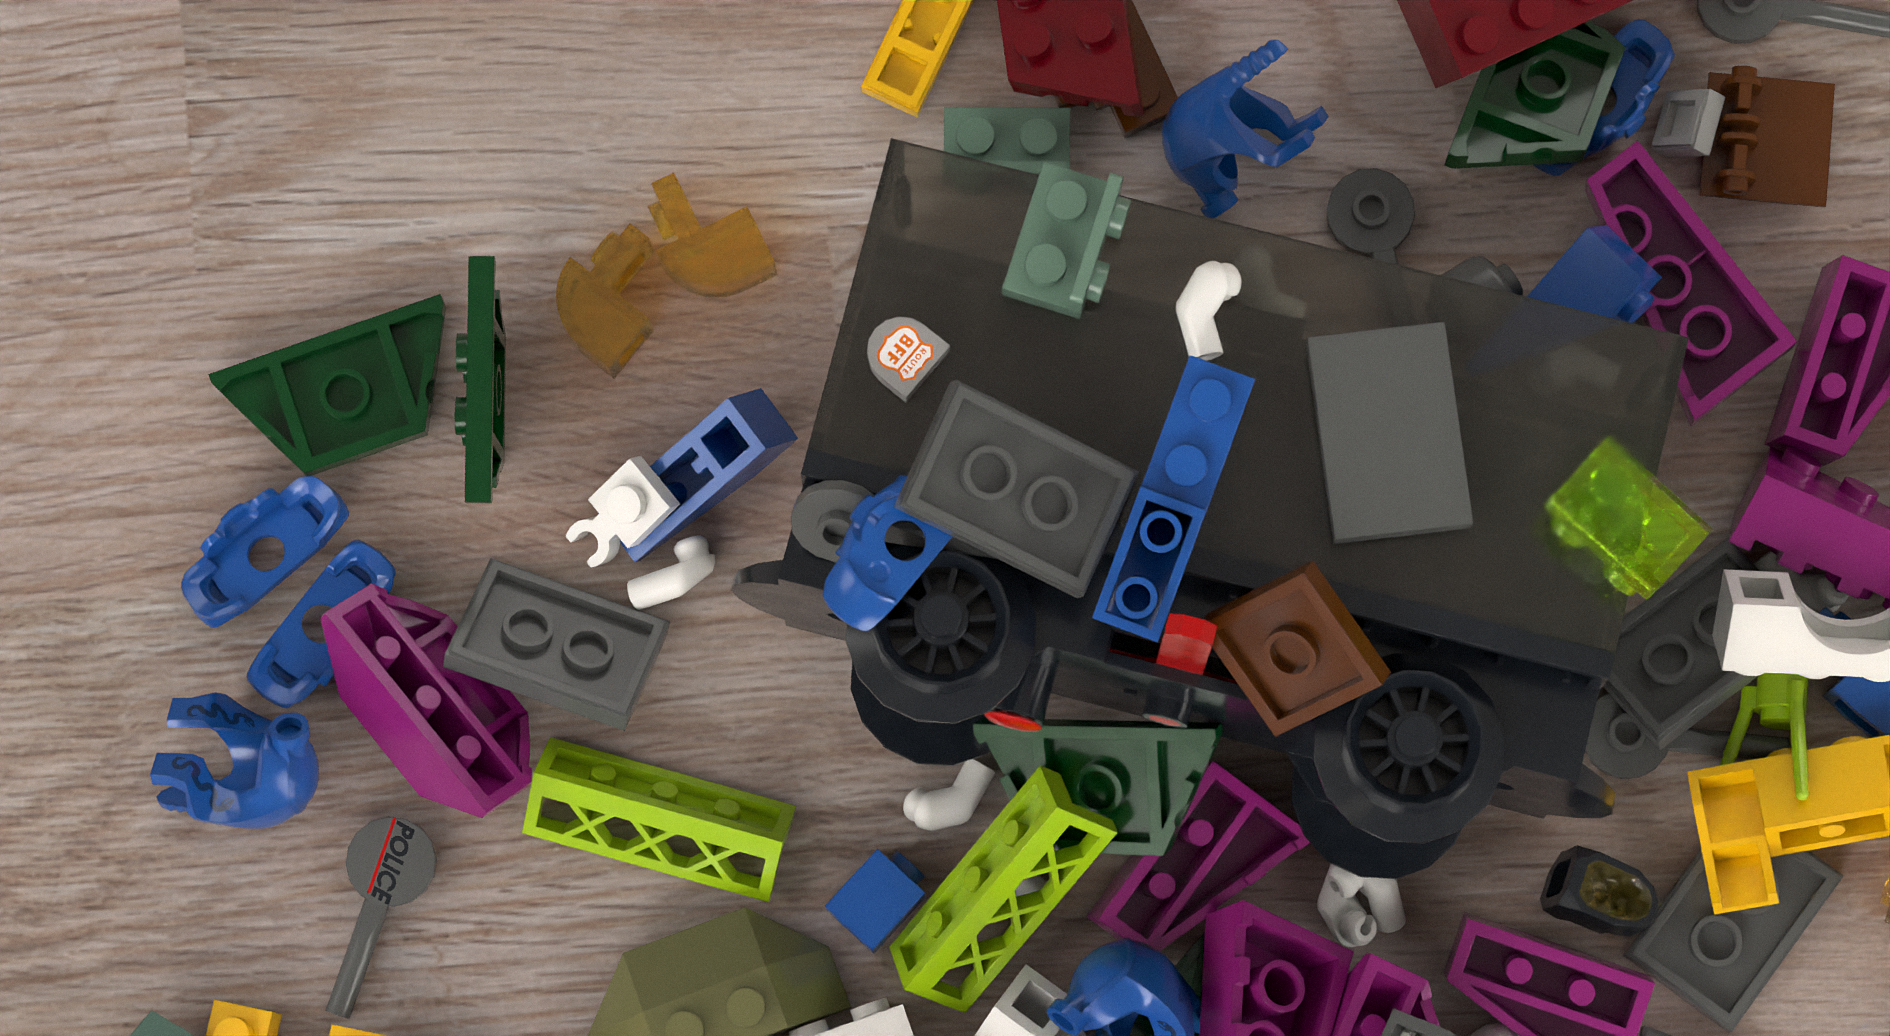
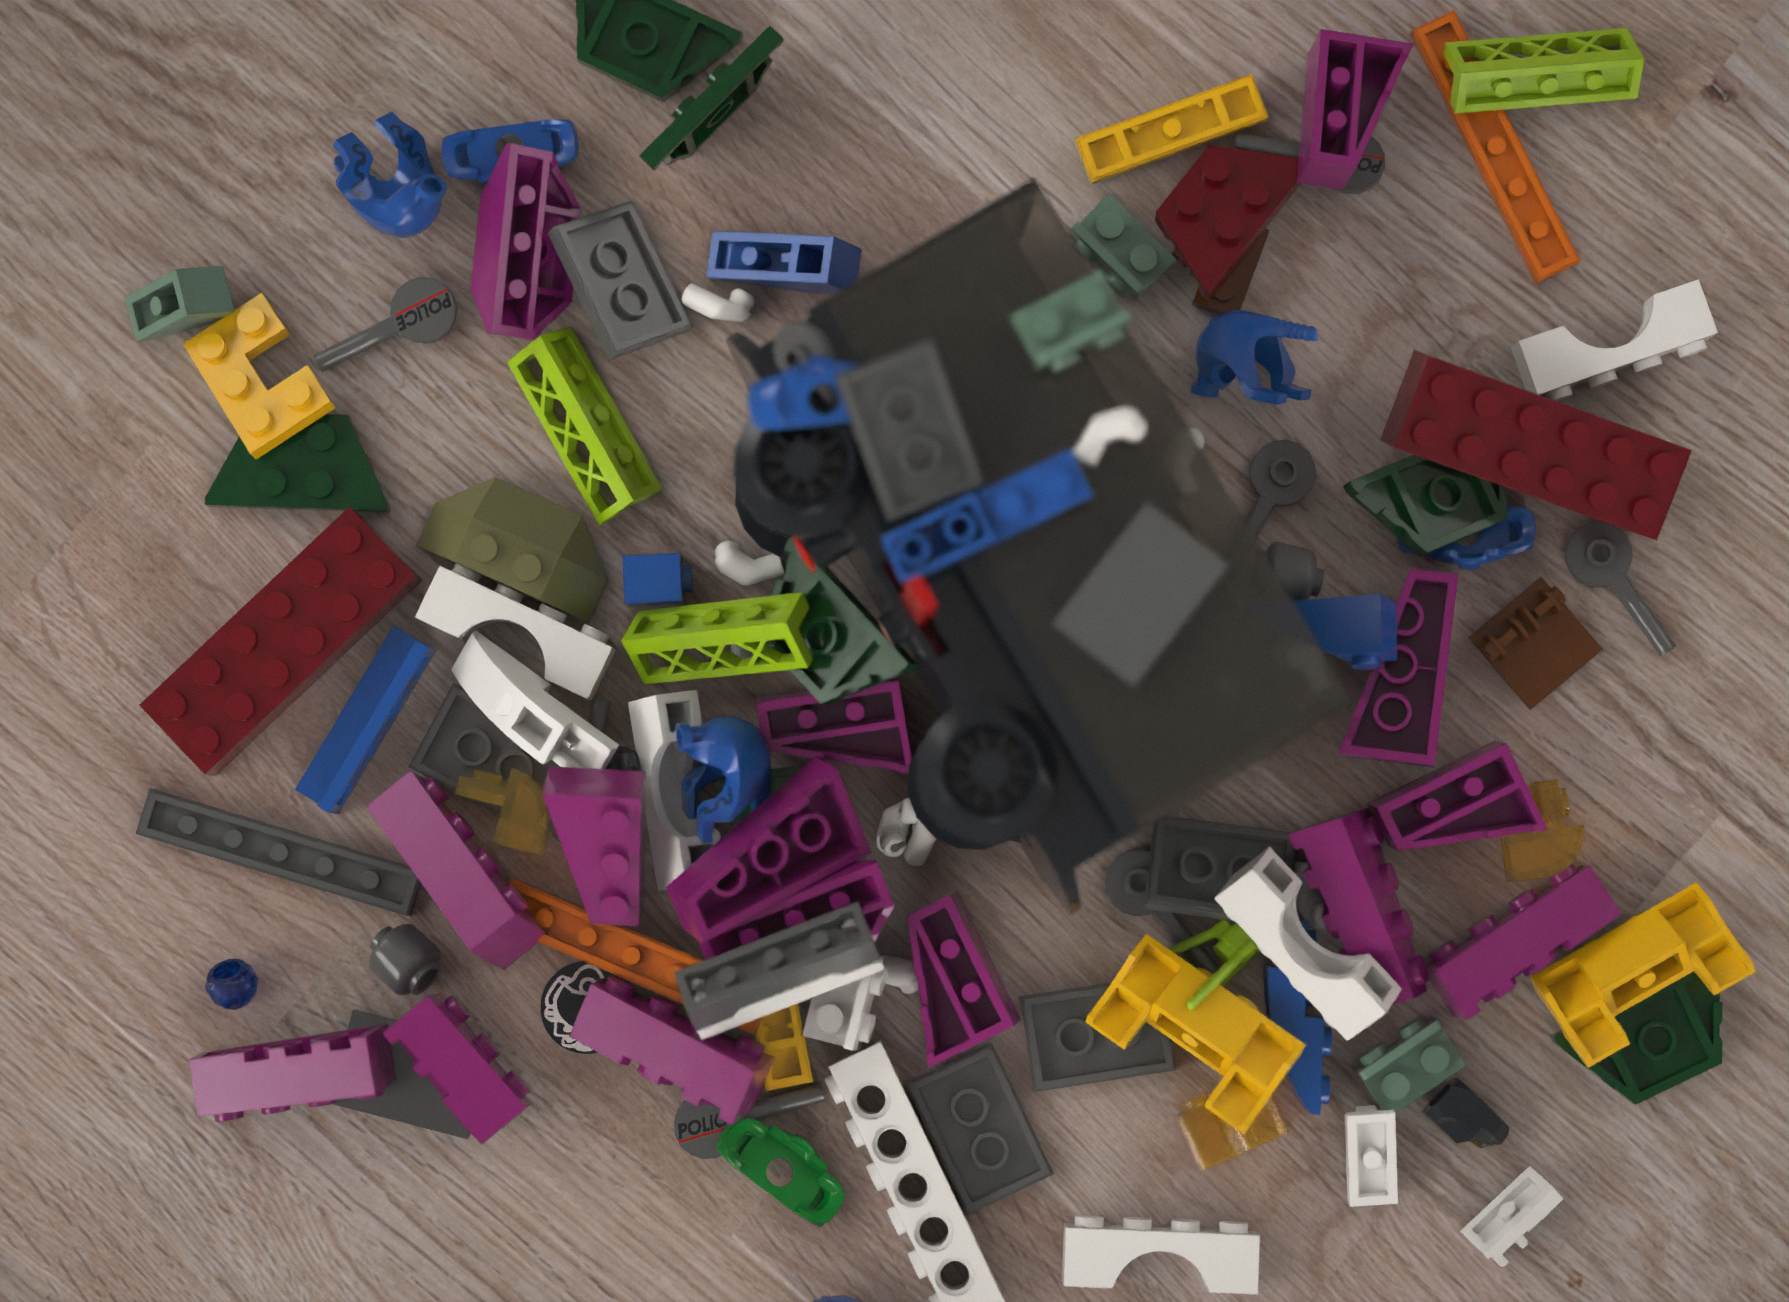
camera: 45 degrees right, 5 degrees up
blue piece [181,476,349,628] -> none
clear yellow brick [556,223,654,379] -> none
white plate [566,456,680,568] -> none
clear yellow brick [647,172,778,298] -> none
tile [867,317,950,402] -> none
reddish brown plate [1203,560,1391,737] -> none
black rock [1540,845,1658,937] -> none
clear neon green bracket [1543,436,1713,600] -> none
light grey tile [1651,89,1725,158] -> none

